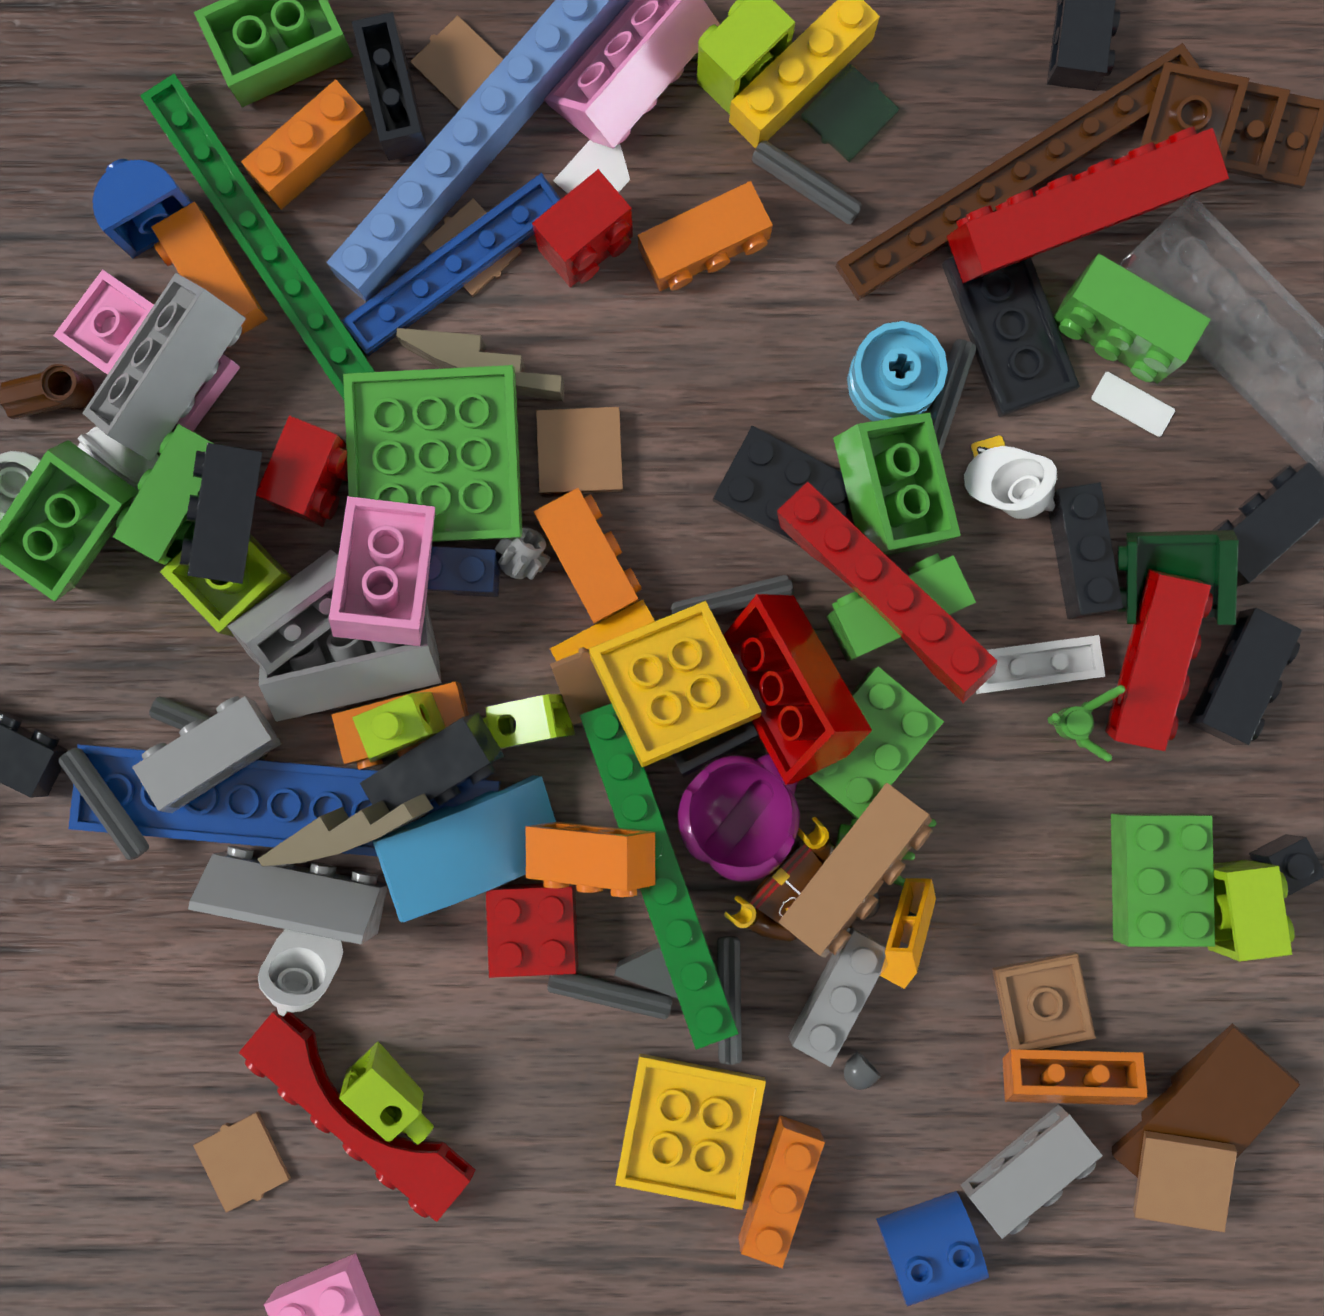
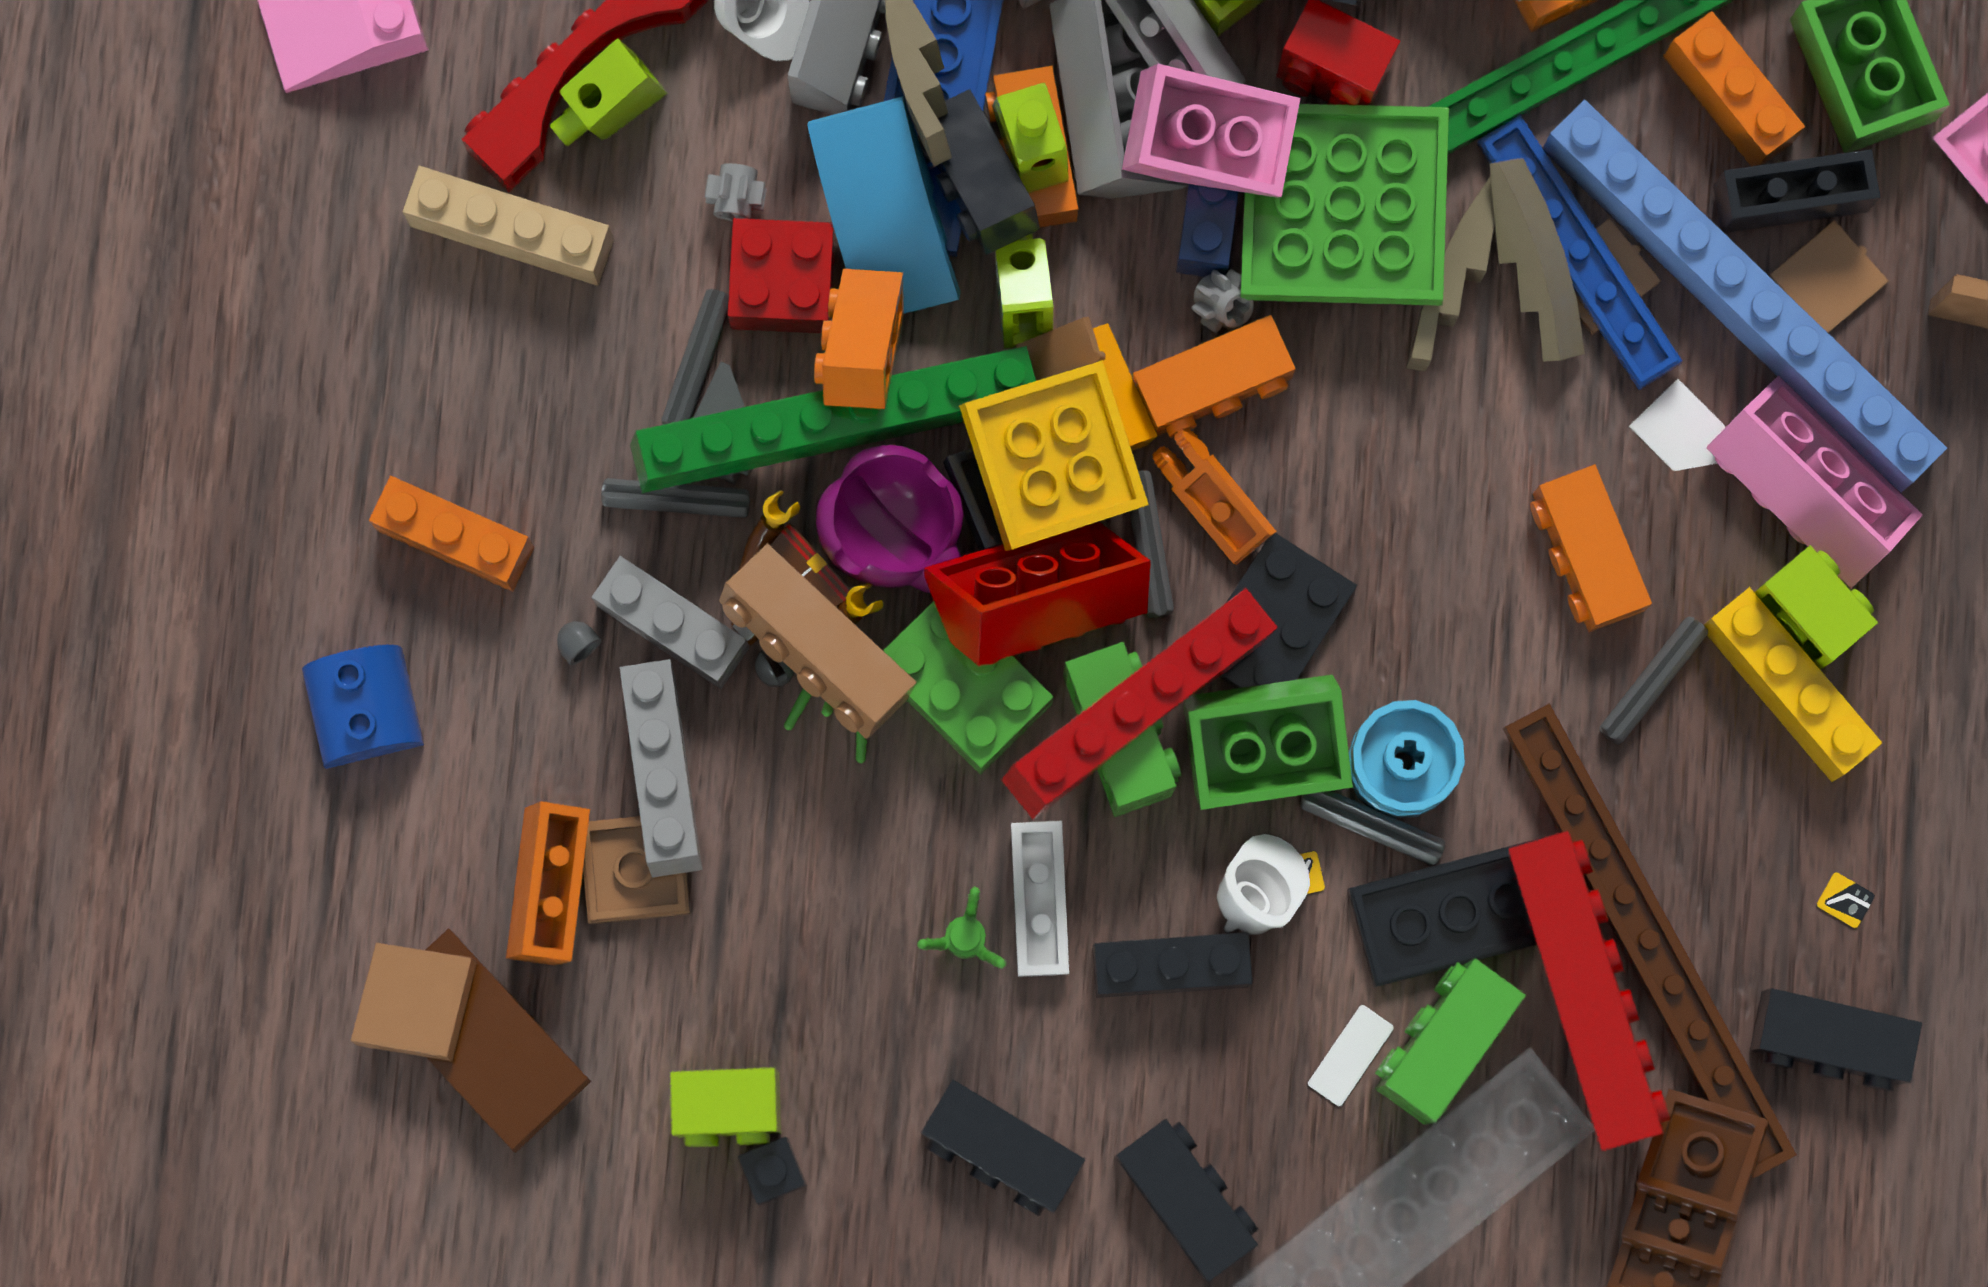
camera: 90 degrees right, 5 degrees down
red brick [532,169,633,288] -> none
medium nougat tile [536,407,623,495] -> none
yellow plate [615,1053,766,1210] -> none
clear green piece [801,64,899,162] -> none
light orange piece [880,878,936,989] -> none
light grey brick [961,1104,1103,1239] -> none
red brick [1105,569,1213,751] -> none
bright green brick [1111,813,1215,947] -> none
dark green panel [1118,530,1239,625] -> none
none -> tan brick [403,166,614,286]
none -> light grey brick [620,659,703,878]
none -> light grey gear [704,163,767,221]
none -> orange hinge [1152,429,1277,565]
none -> dark tan slope [1490,158,1585,361]
none -> sticker [1817,872,1875,928]

